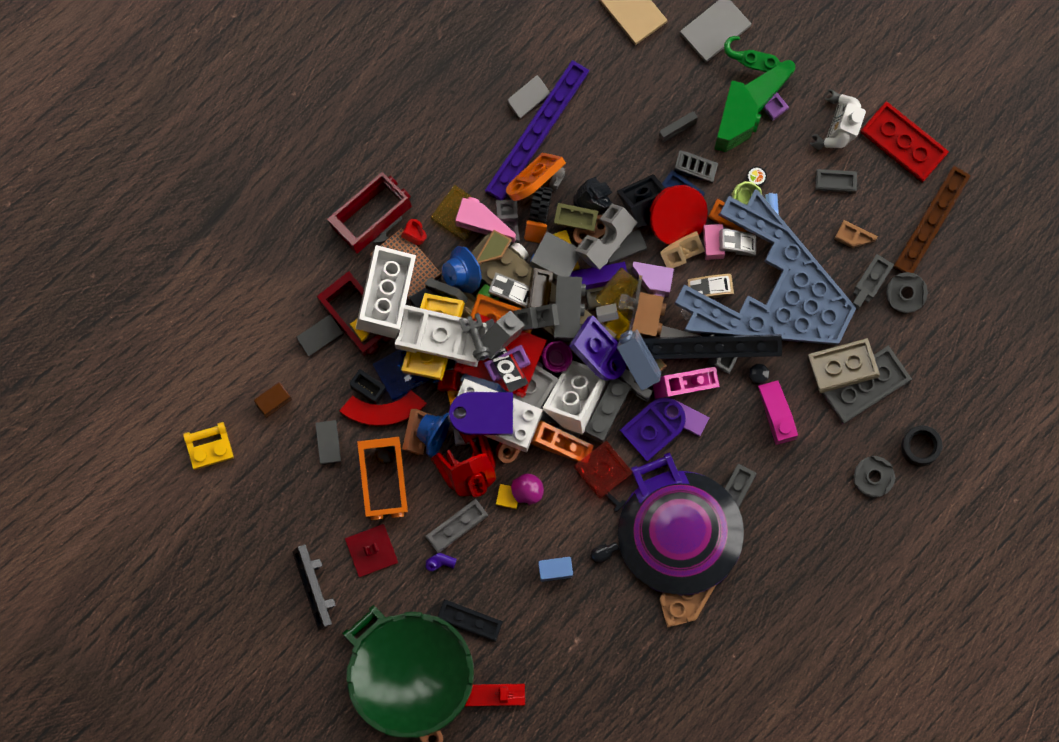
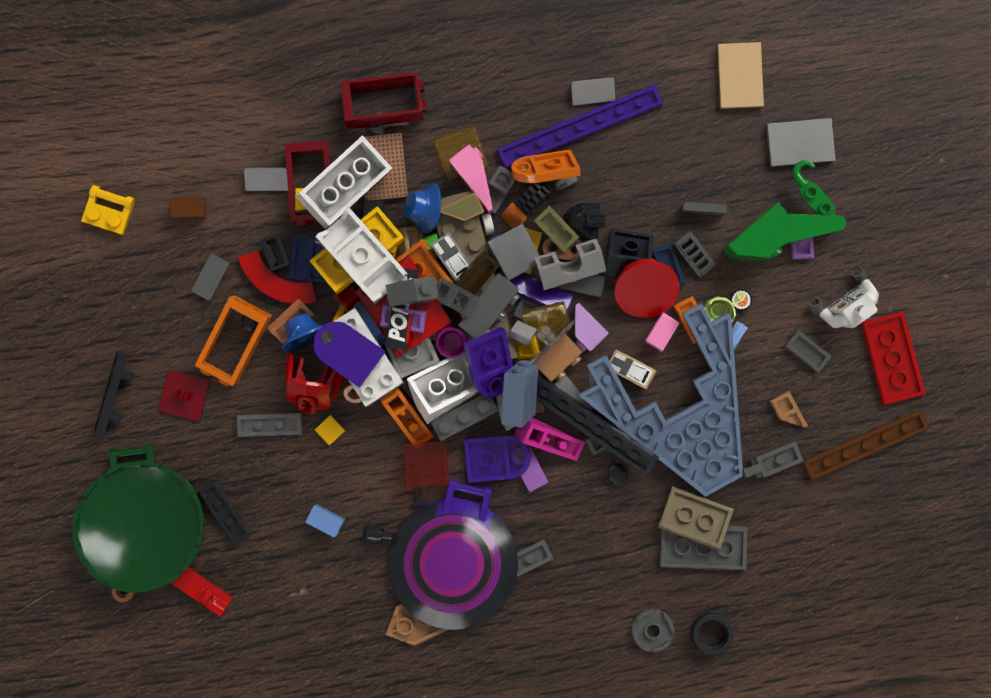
camera: 35 degrees right, 10 degrees up
red tile [400,219,427,245] -> none
dark grey tile [425,278,468,304] -> none
dark purple arm [426,553,457,571] -> none
dark grey hinge [459,313,490,361] -> none
magenta hair [511,473,544,505] -> none
tan slope [660,231,705,268] -> none
slope [719,229,756,256] -> none
dark pink slope [758,380,798,445] -> none
dark grey tile [886,272,928,313] -> none

